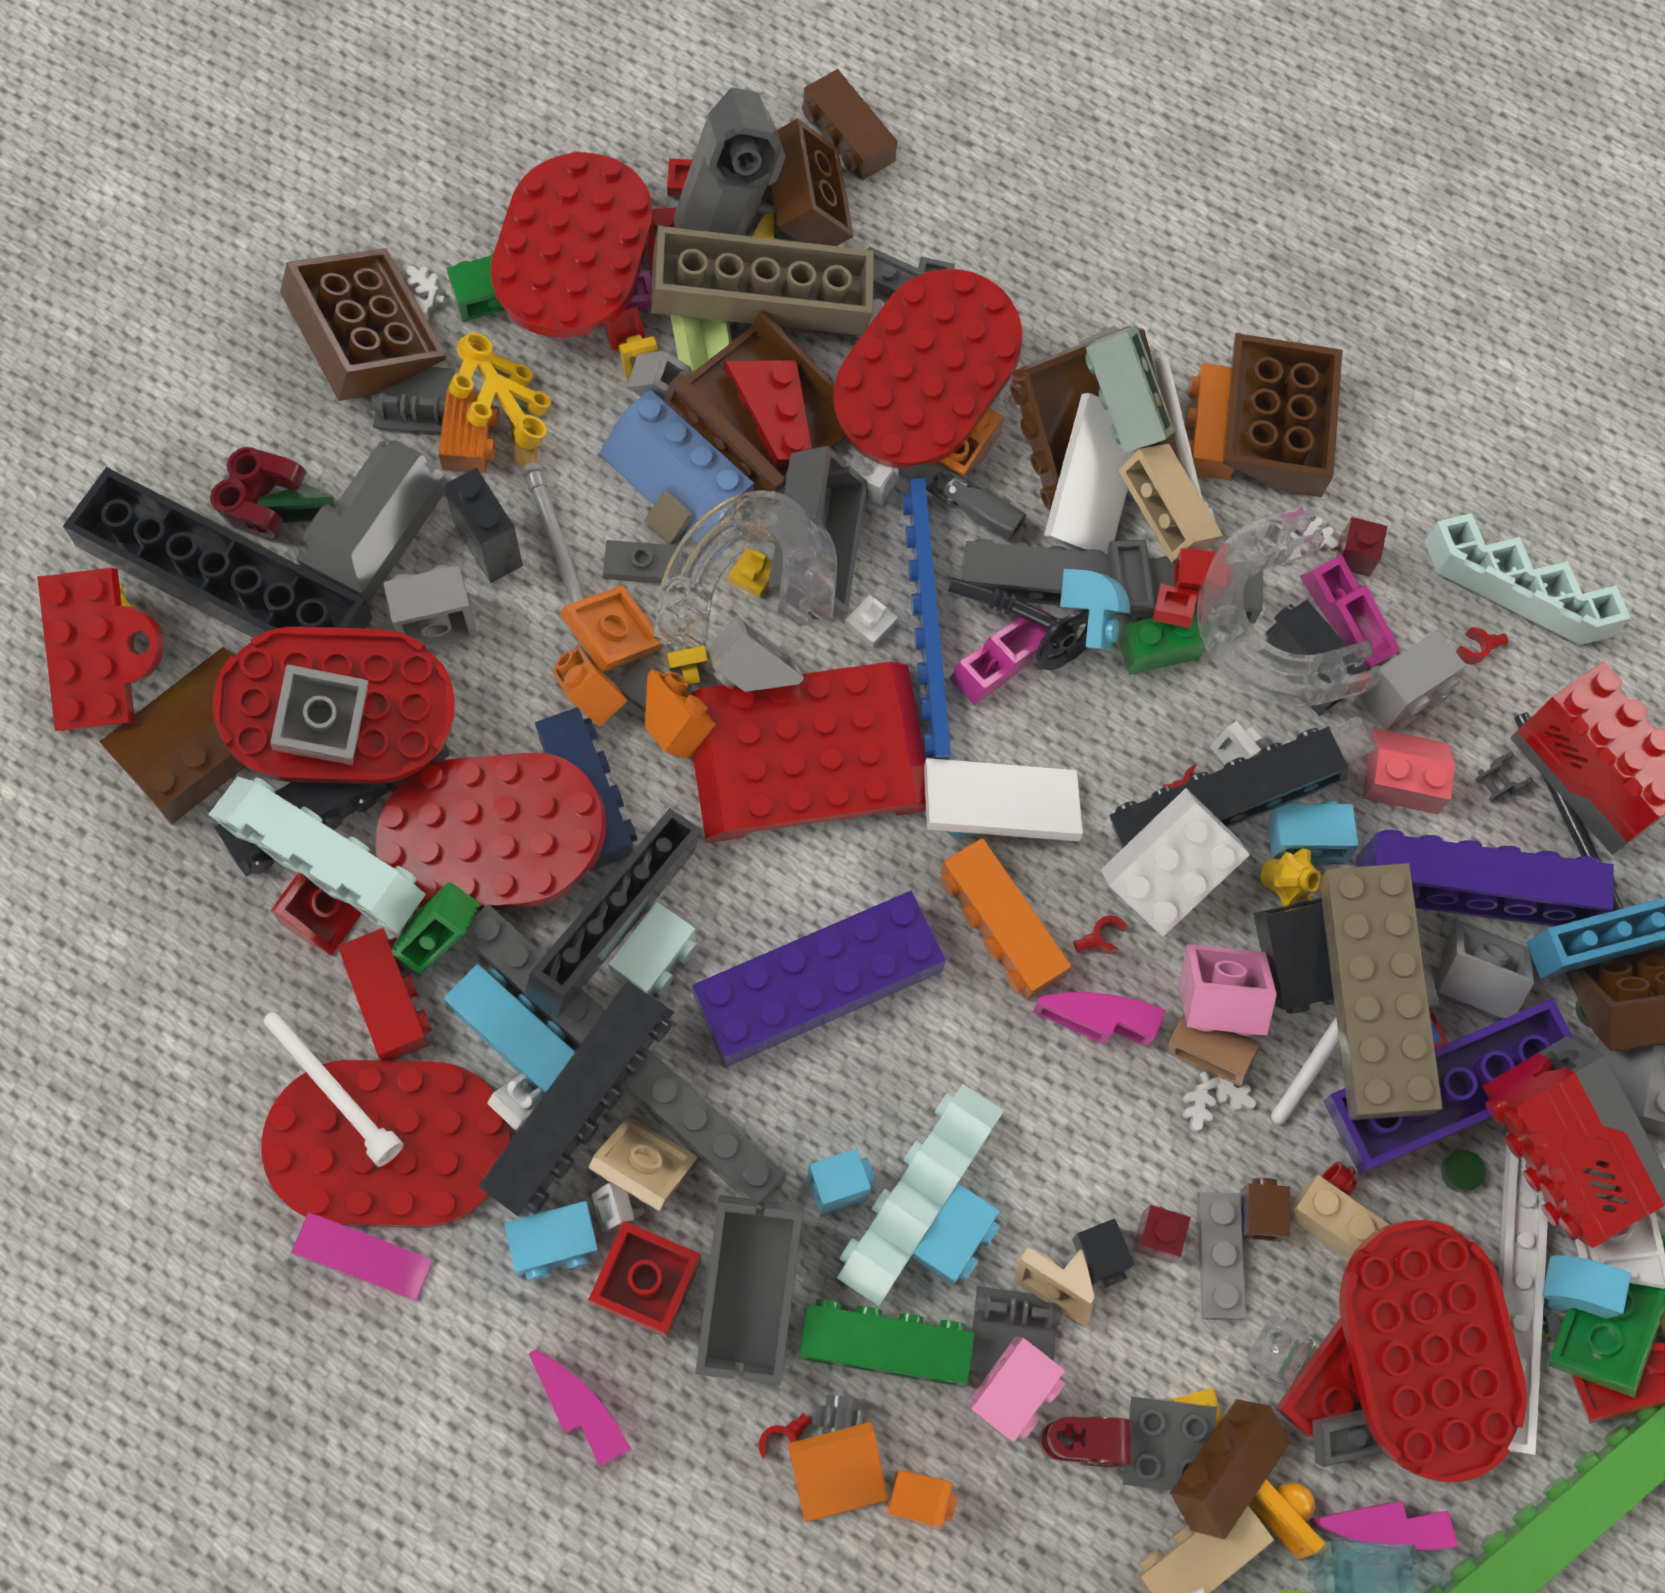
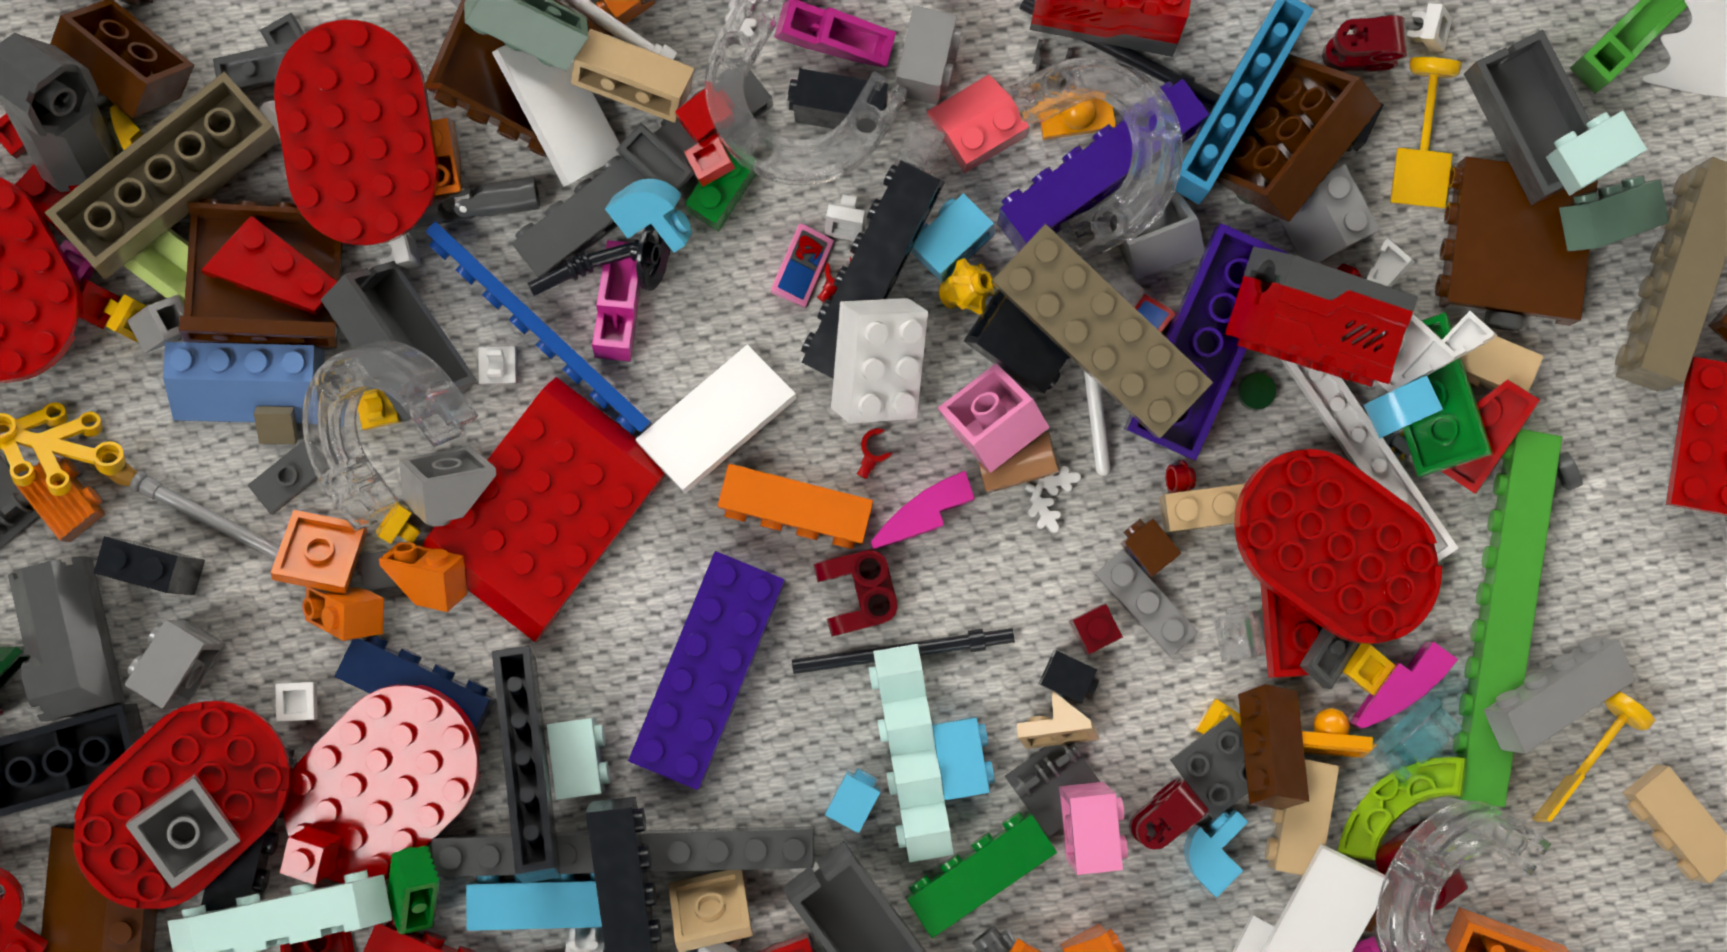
camera: 35 degrees left, 15 degrees up
none -> white tile [275,682,318,722]
none -> red brick [280,826,342,885]
none -> slope [771,223,834,308]
none -> black bar [792,628,1015,674]
none -> dark red piece [813,550,898,637]
none -> clear piece [1010,57,1183,259]
none -> light orange tile [1037,91,1116,140]
none -> medium azure brick [1184,809,1248,898]
none -> yellow tile [1342,644,1396,696]

